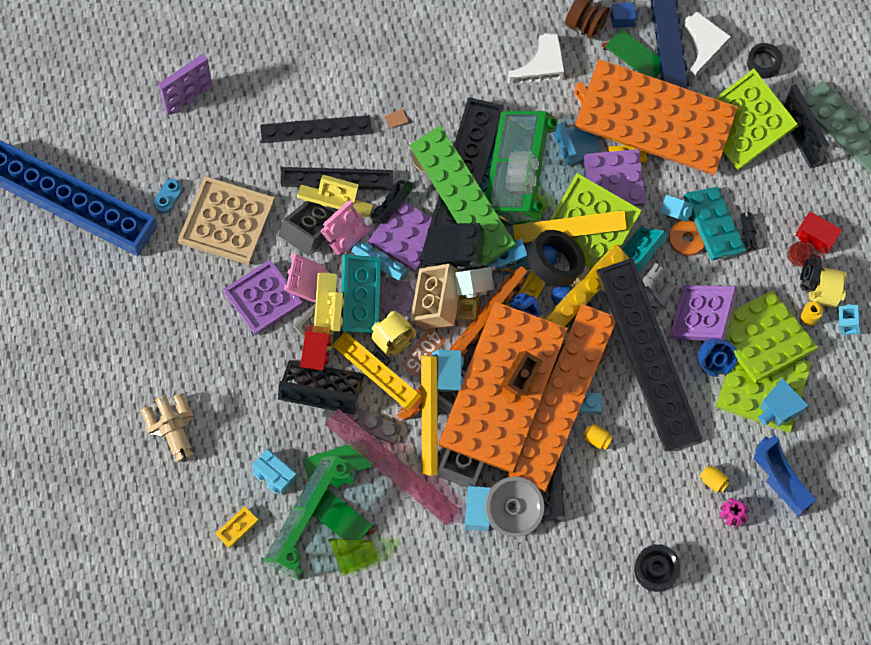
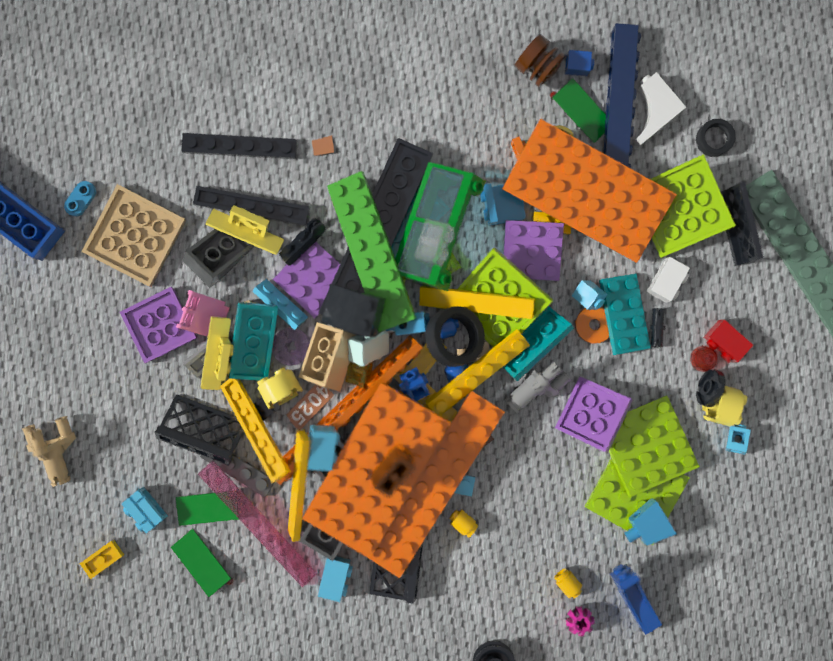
camera: 10 degrees right, 20 degrees up
medium lavender plate [158,54,213,115] -> none
green windscreen [263,456,357,581] -> none
red brick [300,325,333,370] -> none
bright pink plate [321,200,371,255] -> none
clear neon green wing [328,538,379,576] -> none
light grey dish [485,477,544,537] -> none
white arch [508,33,564,86] -> none
black plate [596,258,702,452] -> none
blue cylinder [698,339,738,377] -> none
yellow brick [800,301,823,326] -> none
none -> white piece [646,257,690,303]

